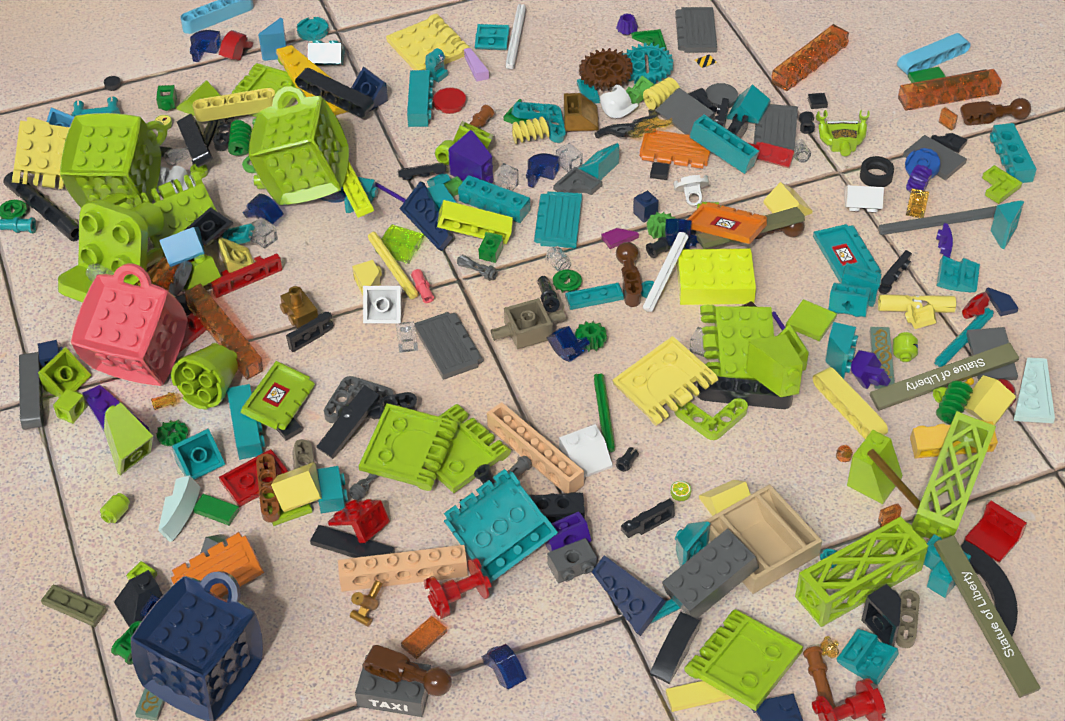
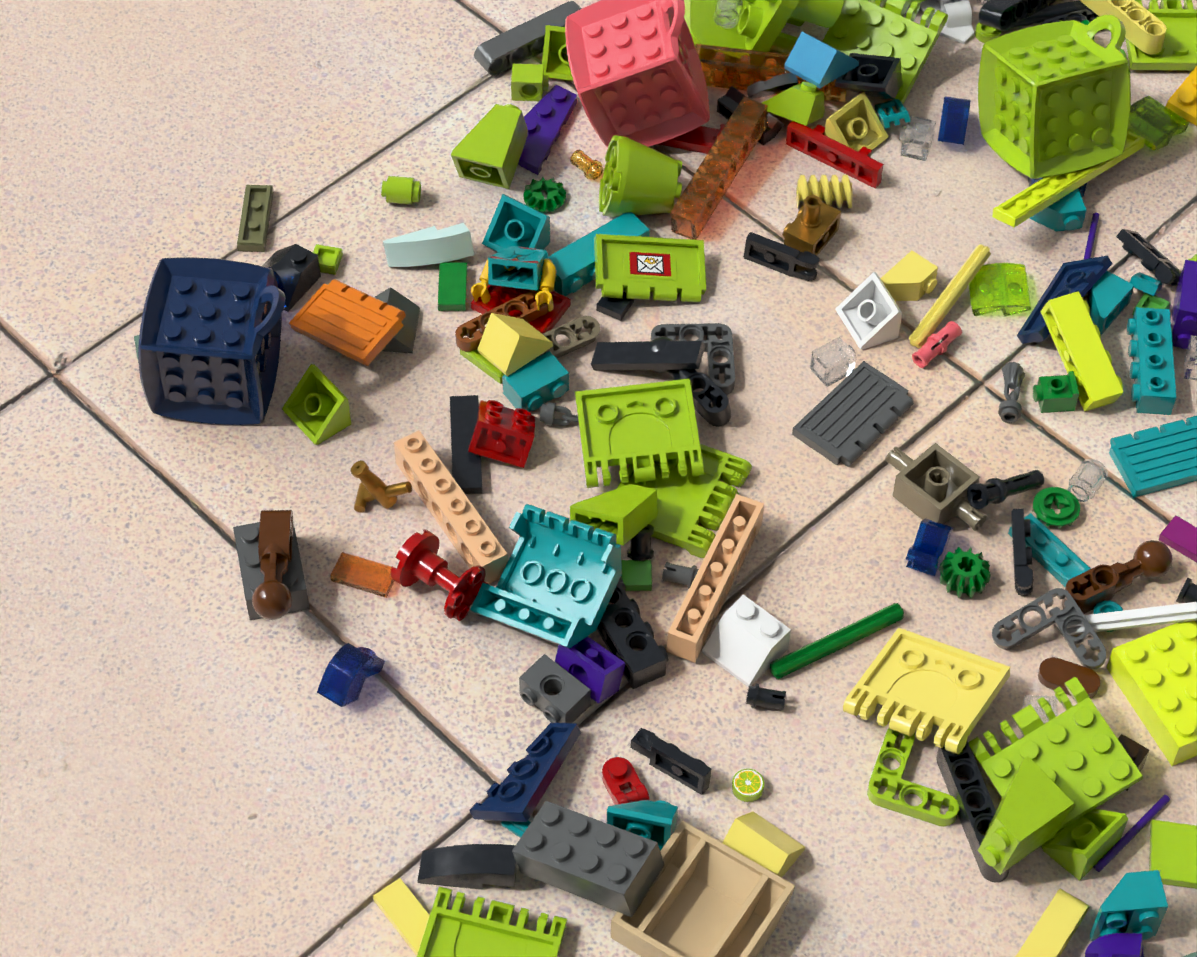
camera: 65 degrees right, 5 degrees up
none -> lime slope [282,364,351,445]
none -> teal torso [471,246,556,311]
none -> lime slope [570,484,658,546]
none -> red plate [602,757,650,805]
none -> light yellow piece [796,175,853,208]
none -> dark grey beam [992,588,1106,669]
none -> black hinge [1011,509,1034,597]
none -> reddish brown tile [1038,657,1100,698]

